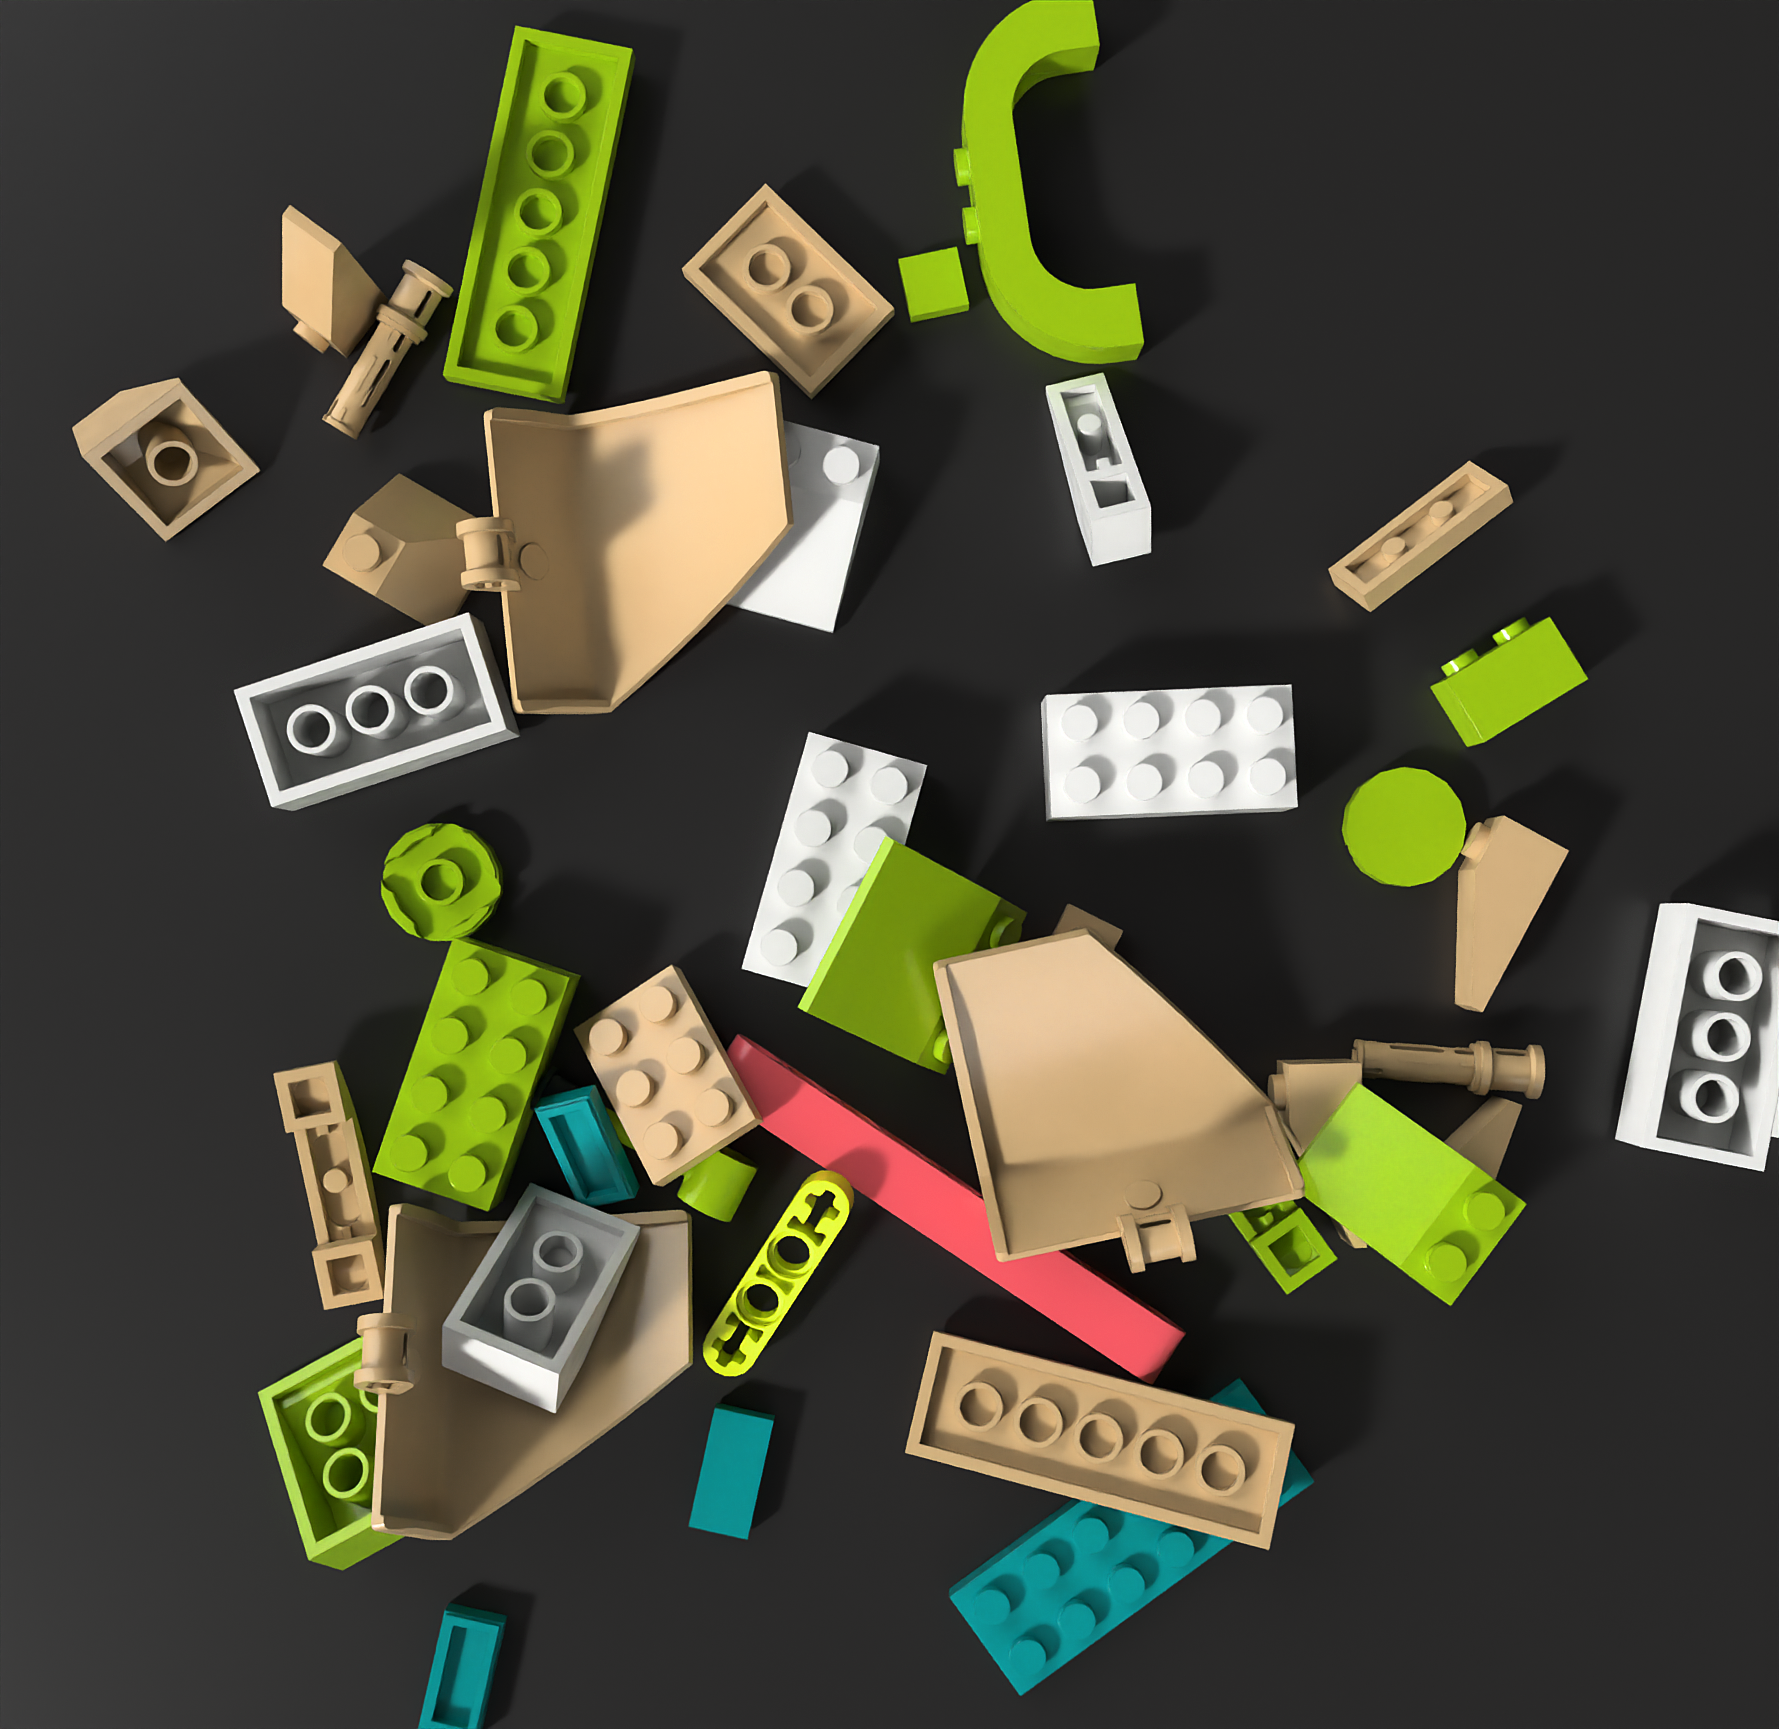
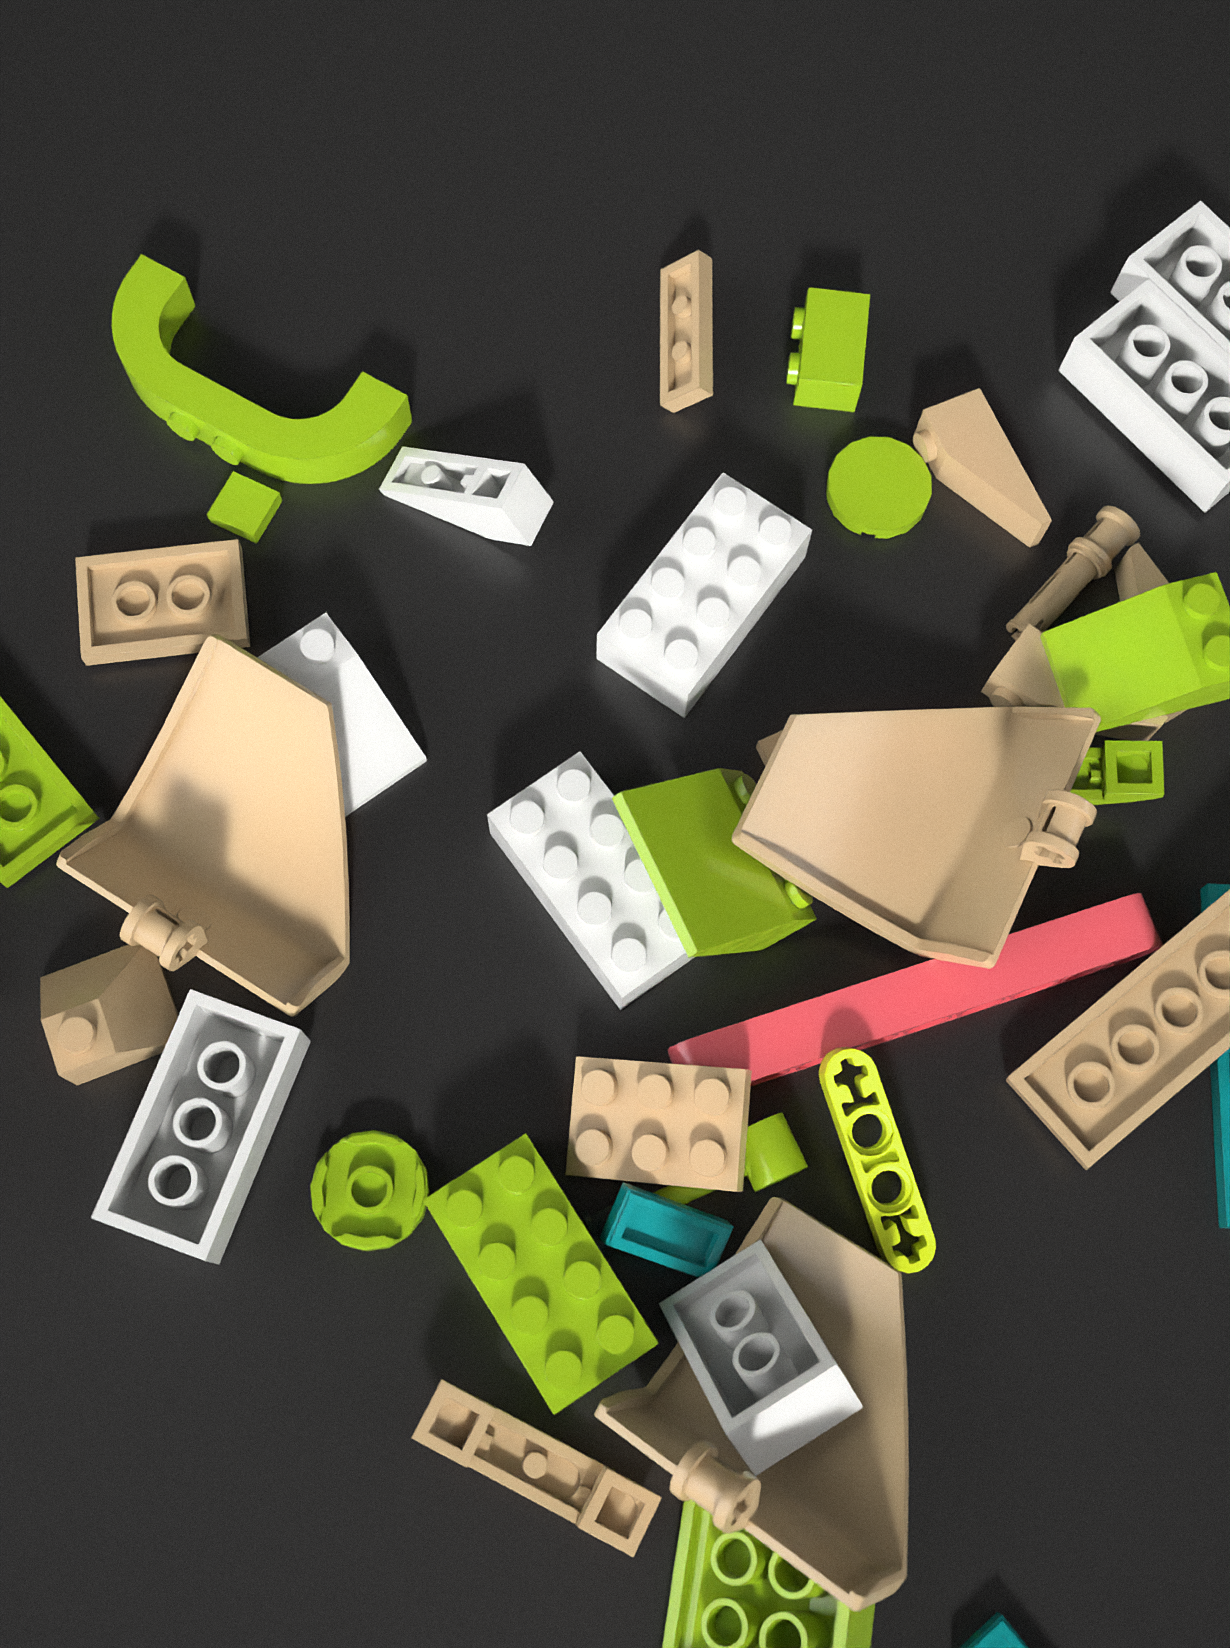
camera: 60 degrees left, 15 degrees down
teal tile [688,1403,775,1540] -> none

